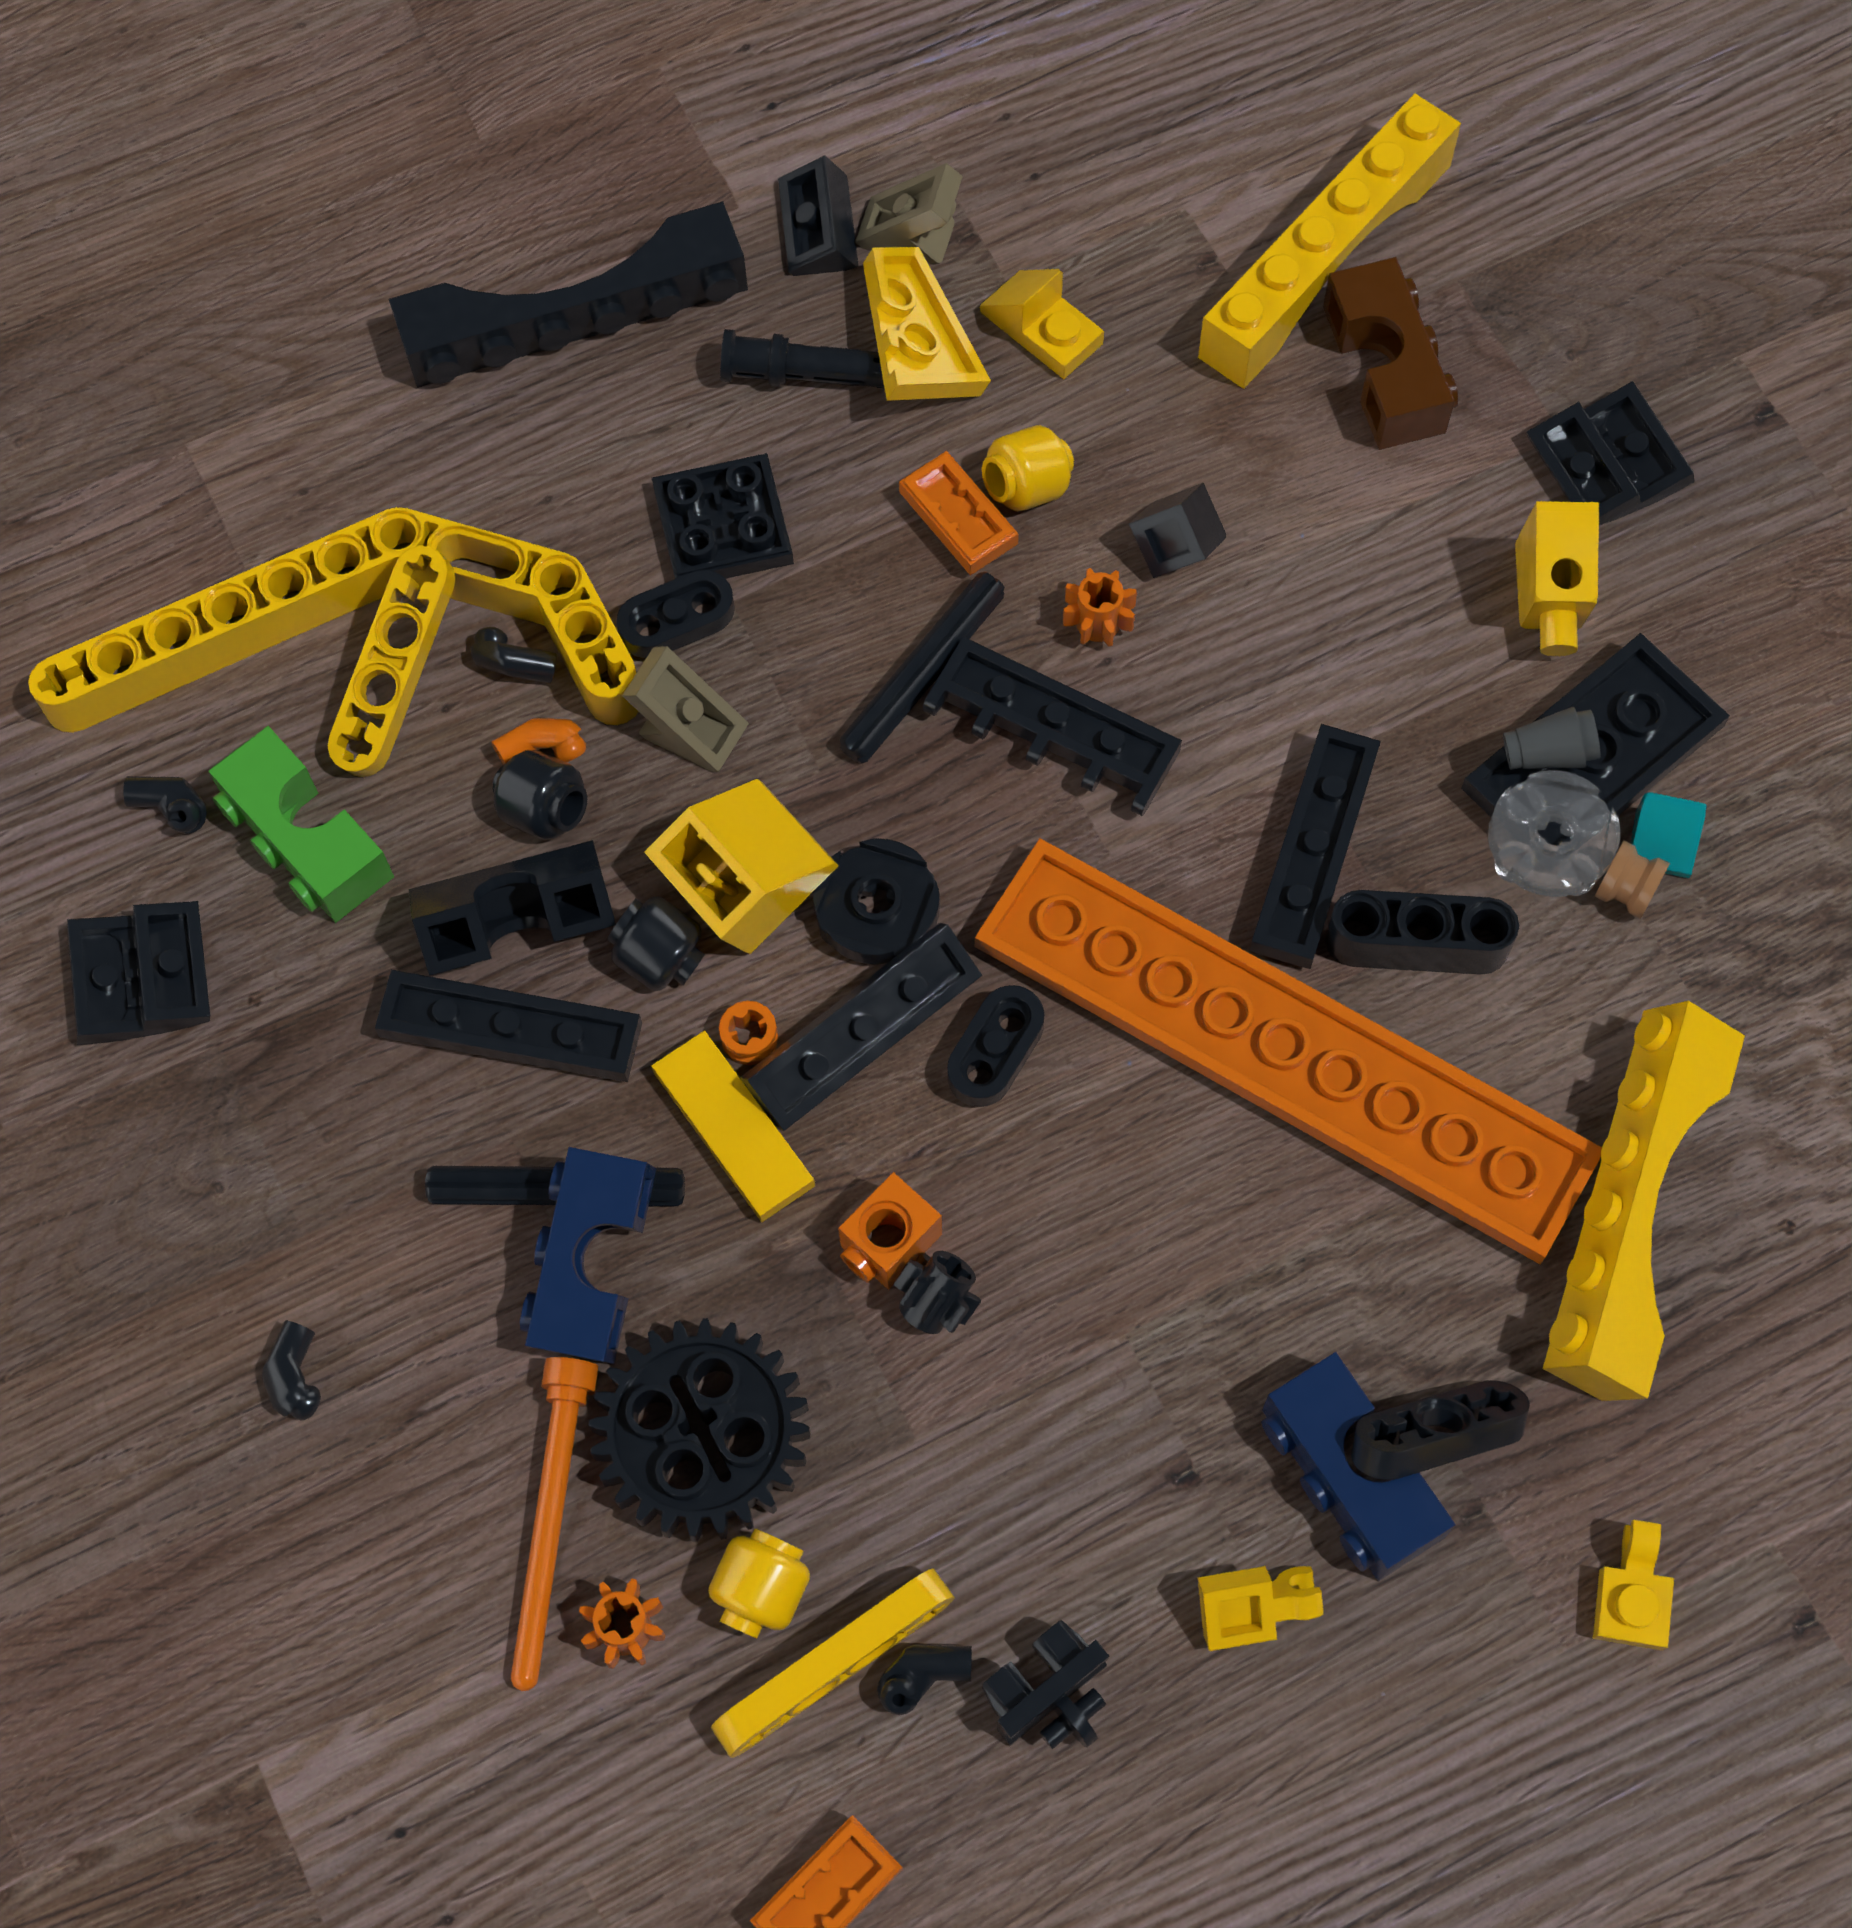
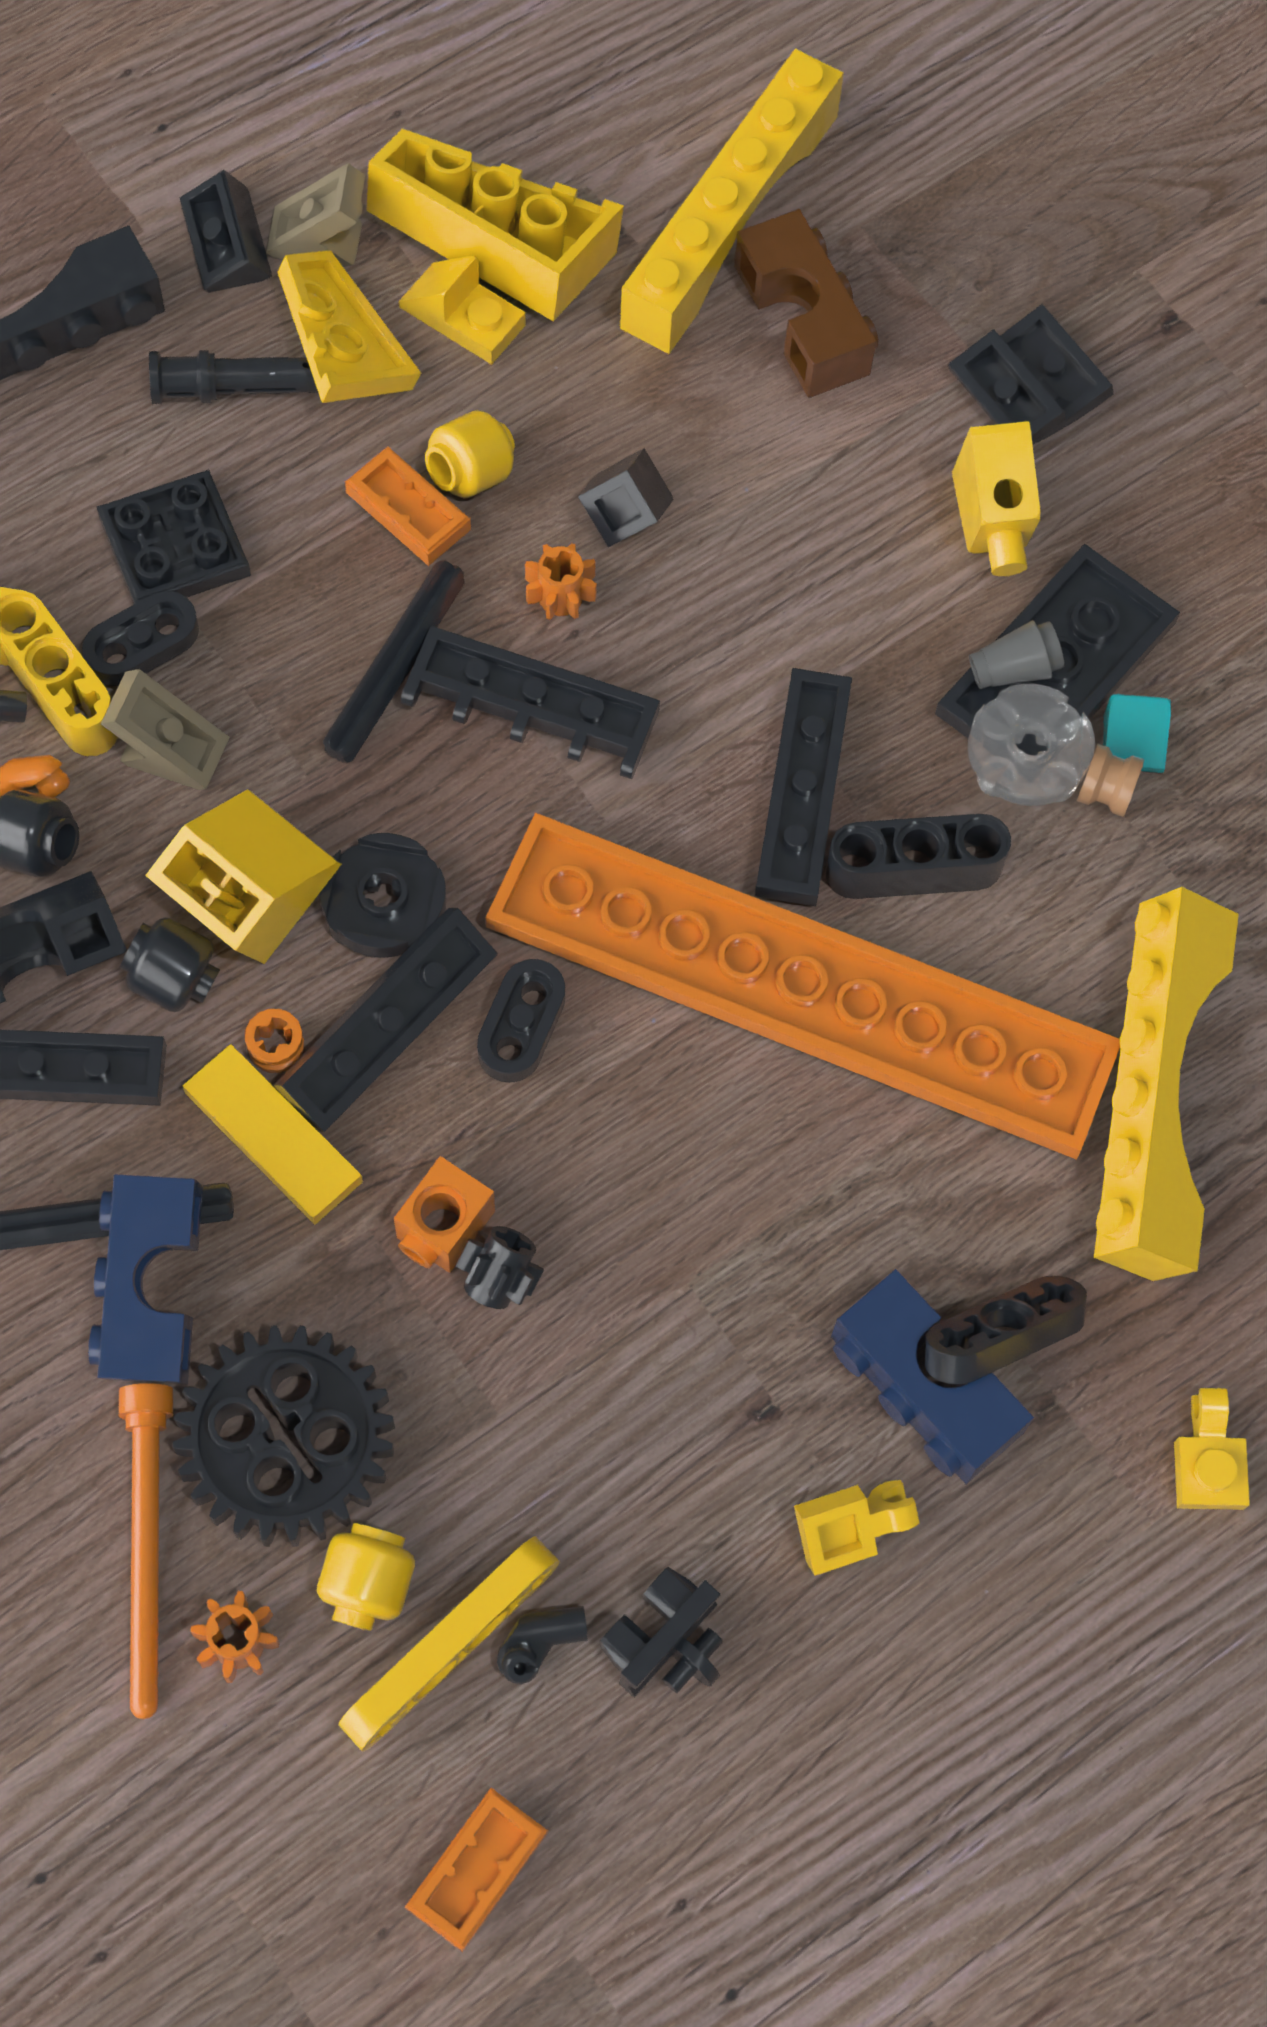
camera: 15 degrees left, 0 degrees up
none -> yellow wedge [366,128,624,322]

